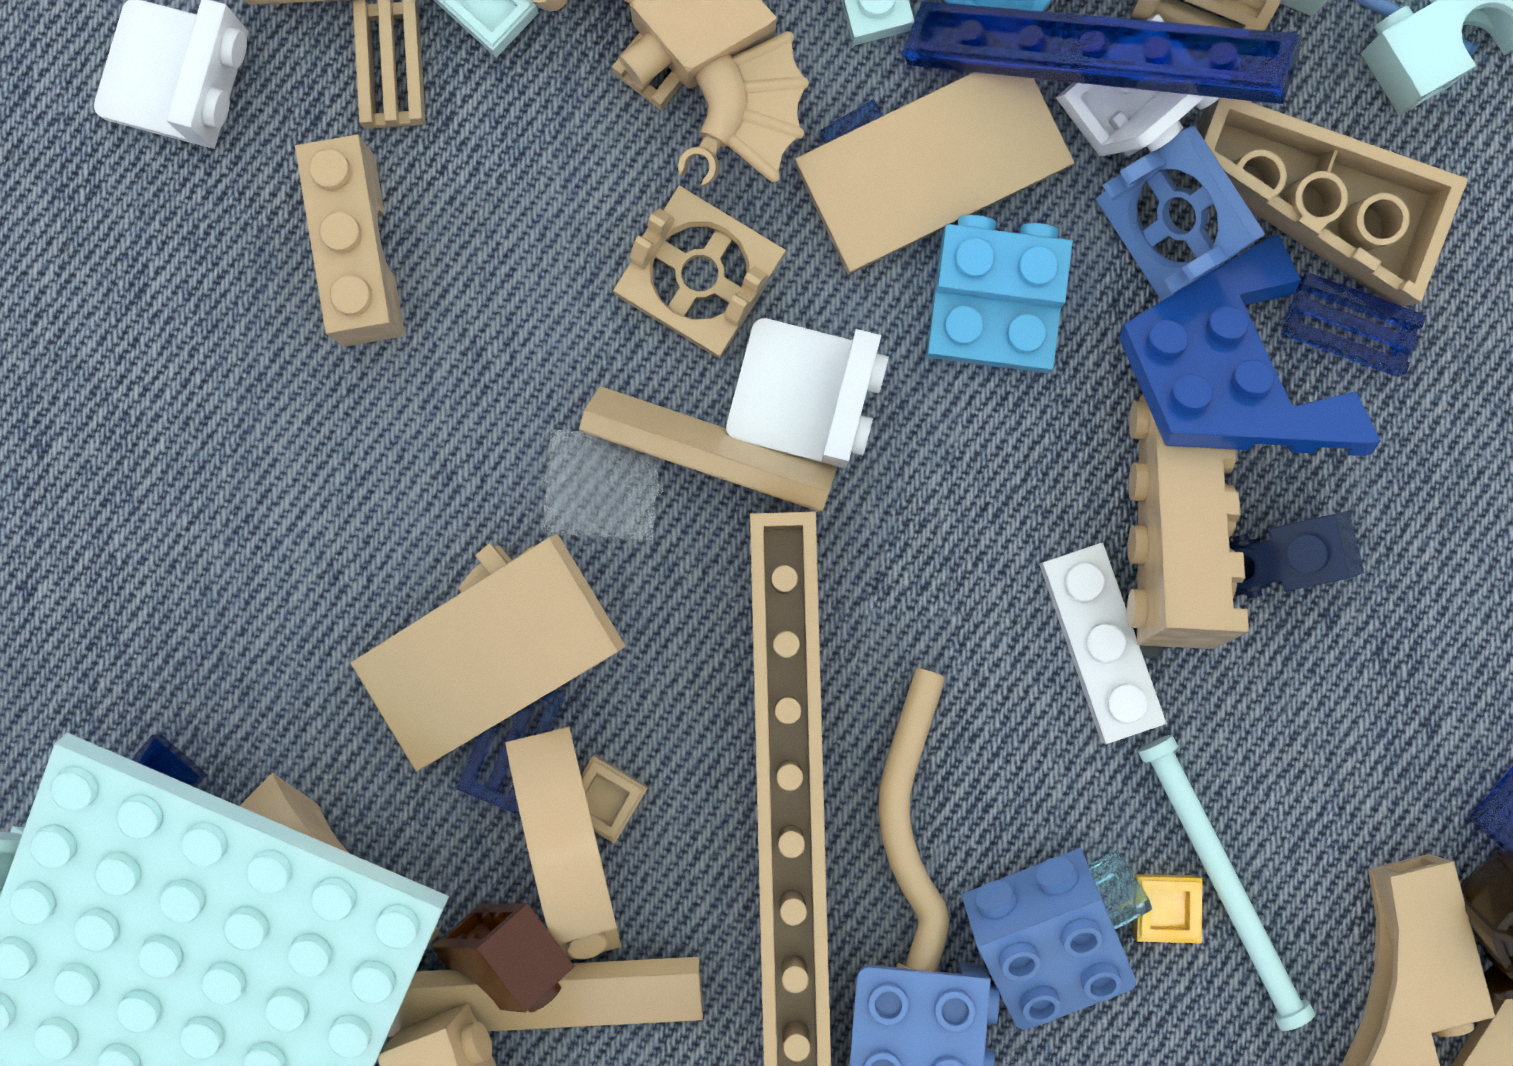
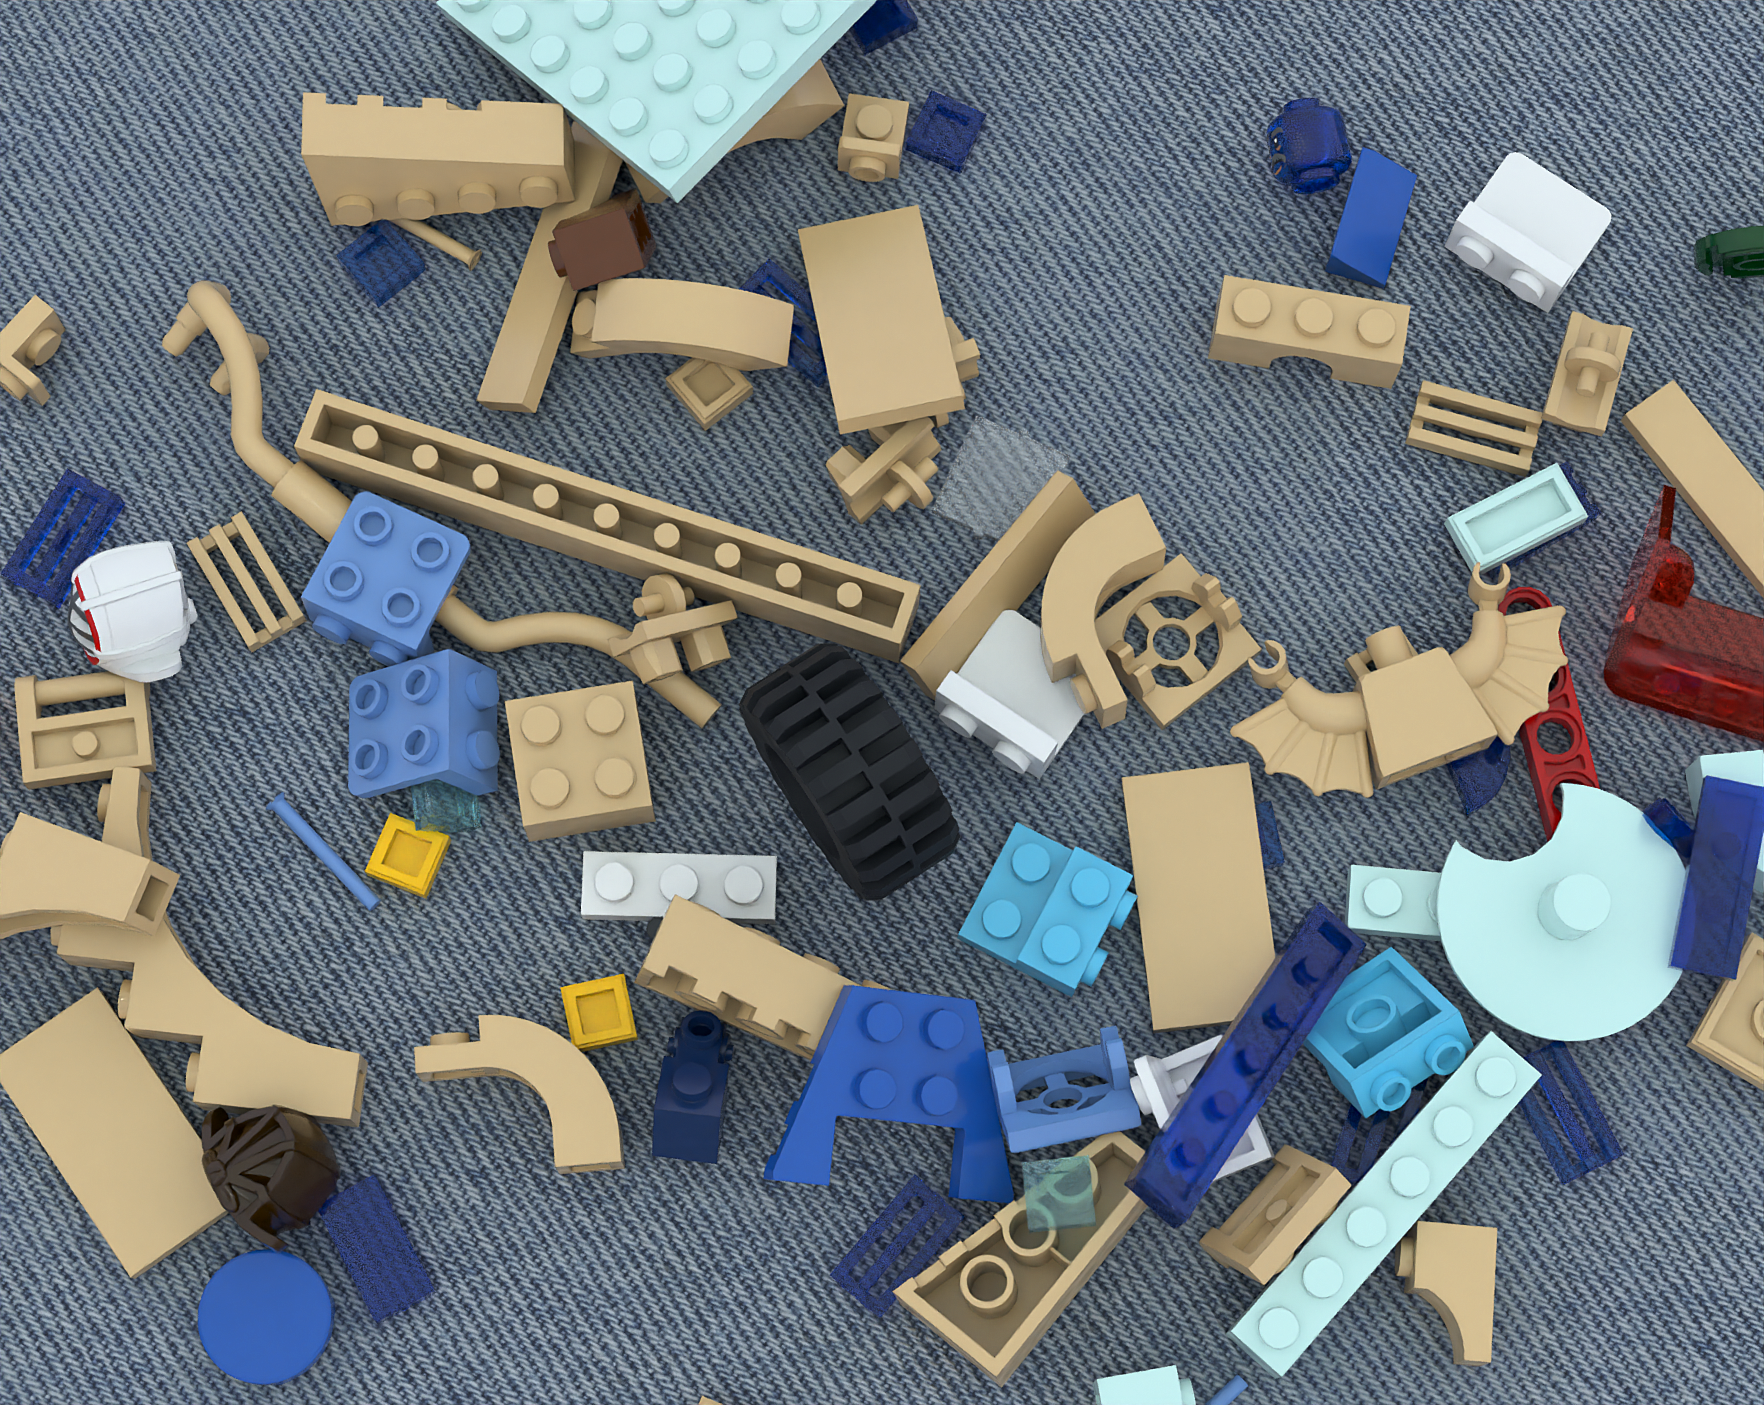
camera: 105 degrees right, 10 degrees down
light aqua bar [1138,734,1316,1031] -> none
none -> medium blue piece [266,792,381,911]
none -> tan arch [414,1015,625,1174]
none -> tan brick [505,681,656,842]
none -> yellow tile [560,974,638,1052]
none -> tan hips [607,573,738,684]
none -> black tyre [739,643,960,901]
none -> tan hips [826,417,941,525]
none -> tan bracket [838,93,909,182]
none -> clear blue tile [905,90,987,174]
none -> clear light blue tile [1022,1155,1096,1233]
none -> tan arch [1040,493,1166,729]
none -> clear blue head [1266,97,1352,194]
none -> blue slope [1325,147,1417,289]

